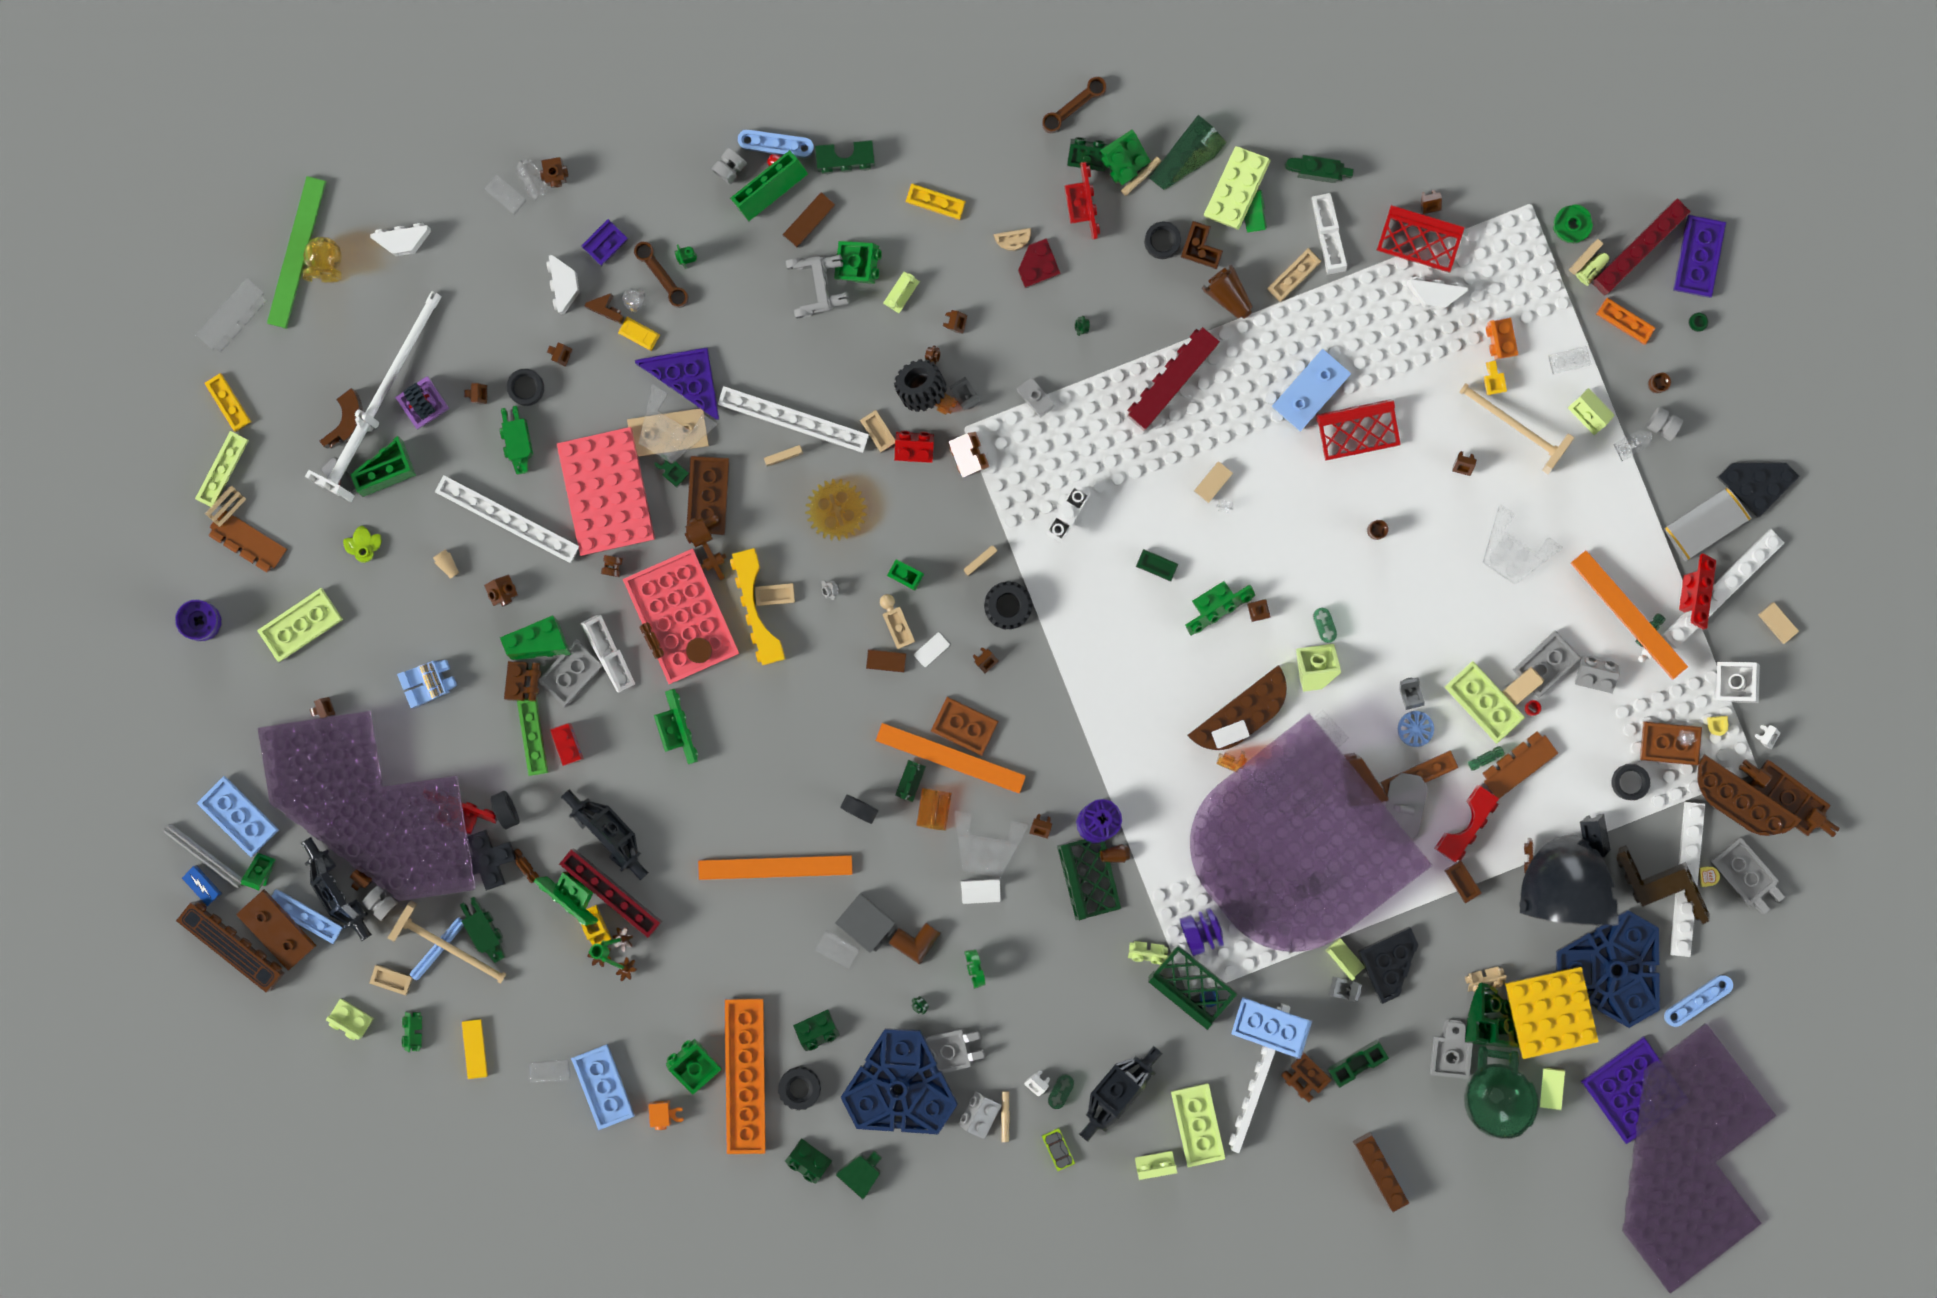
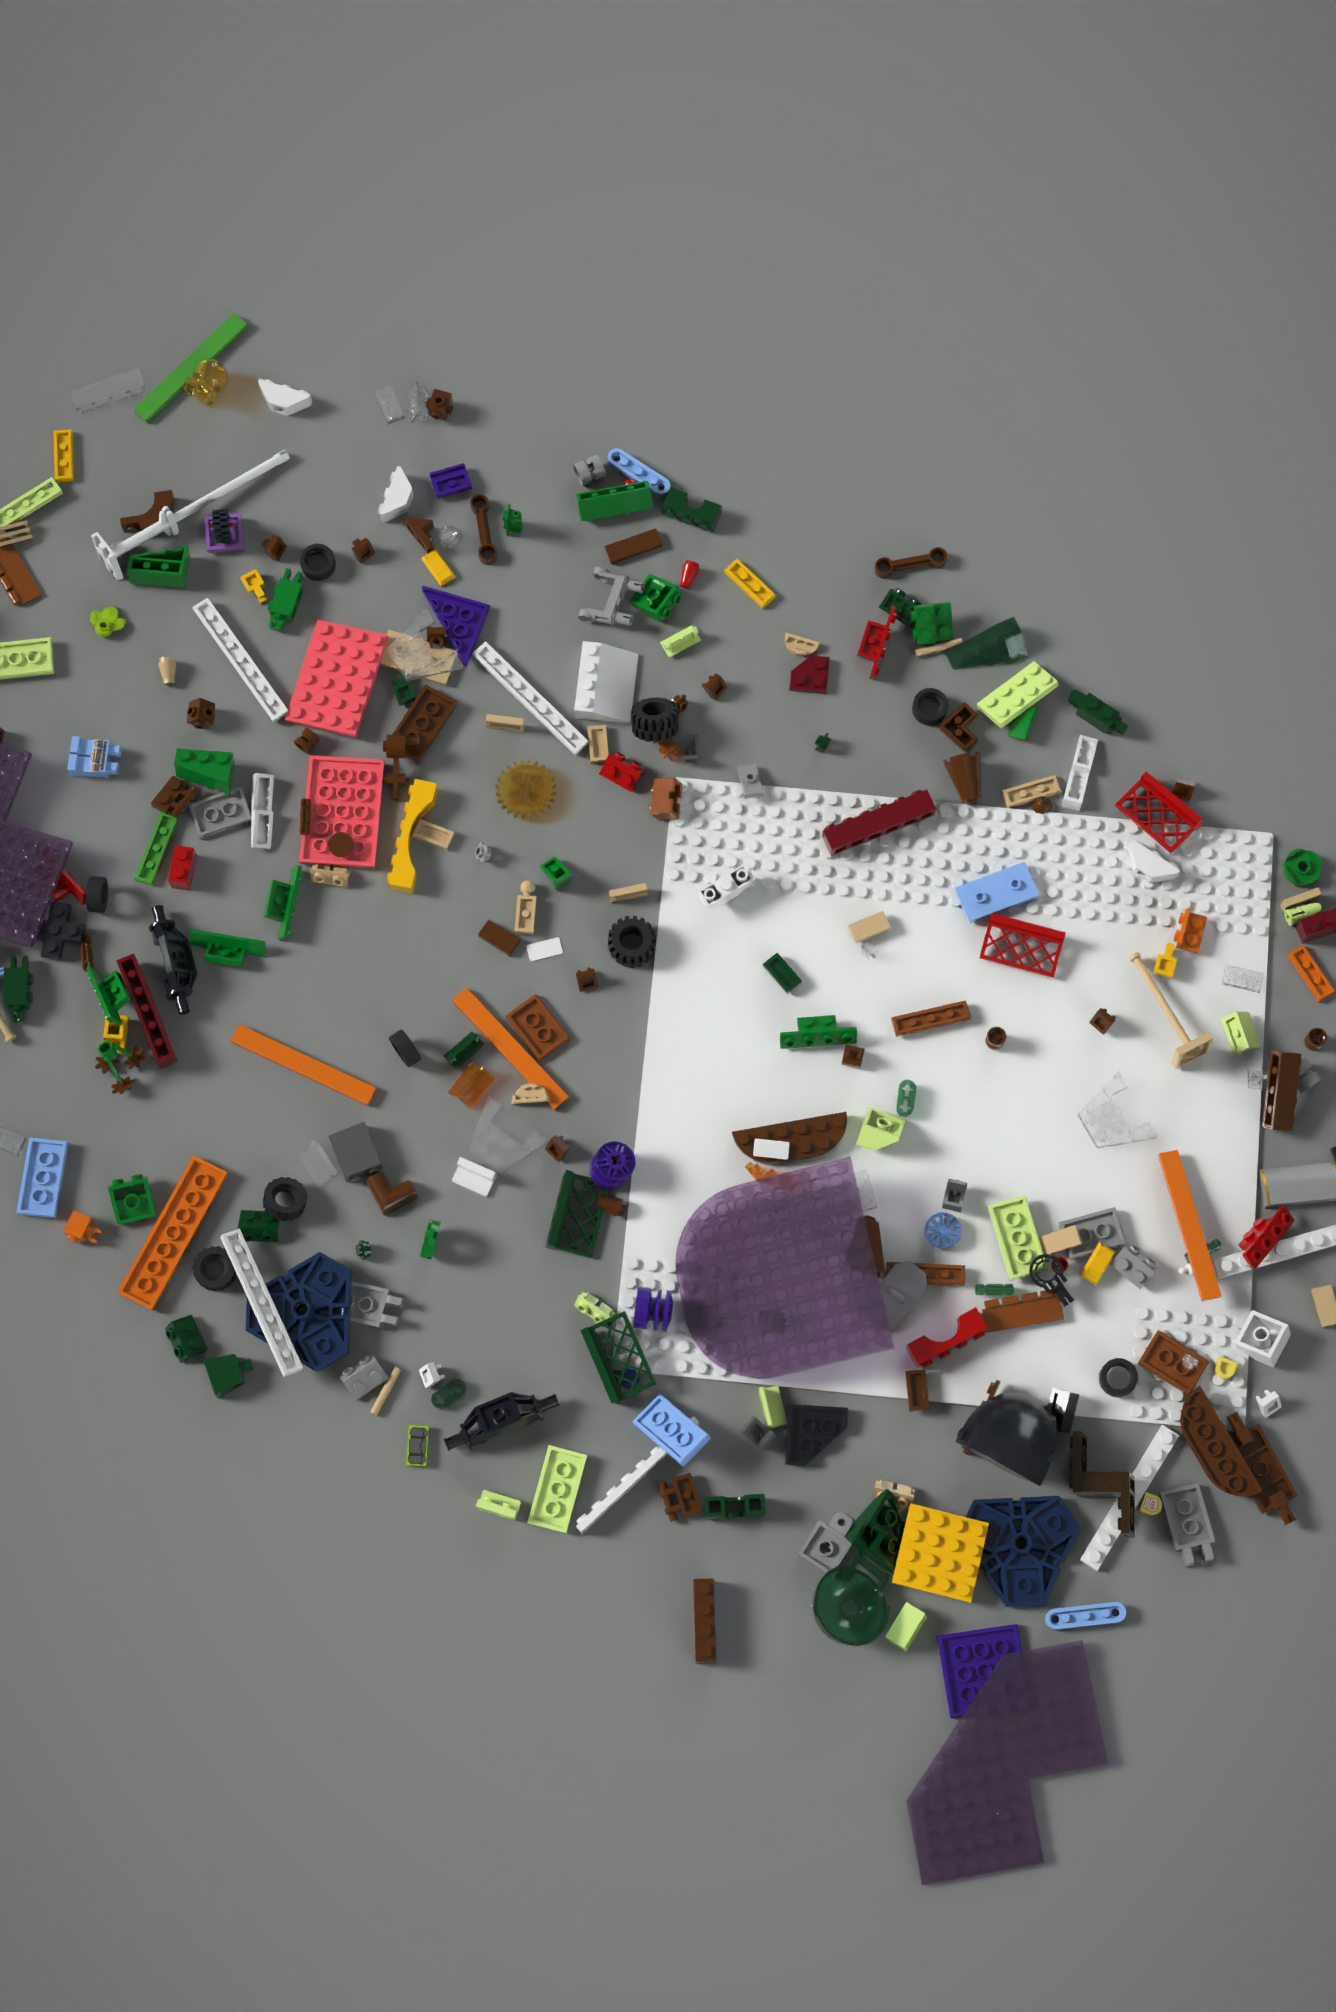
camera: 25 degrees right, 15 degrees down
none -> green bracket [189,929,266,967]
none -> white plate [220,1228,303,1377]
none -> yellow plate [240,569,267,604]
none -> black tyre [263,1177,307,1222]
none -> tan hinge [310,864,351,888]
none -> reddish brown tile [427,627,446,648]
none -> tan tile [511,1083,550,1104]
none -> white slope [574,641,639,724]
none -> red cone [679,560,700,589]
none -> dark orange tile [891,1000,971,1037]
none -> black pin [1029,1254,1074,1307]
none -> reddish brown piece [1031,797,1052,814]
none -> yellow tile [1079,1242,1116,1286]
none -> reddish brown brick [1262,1050,1302,1131]

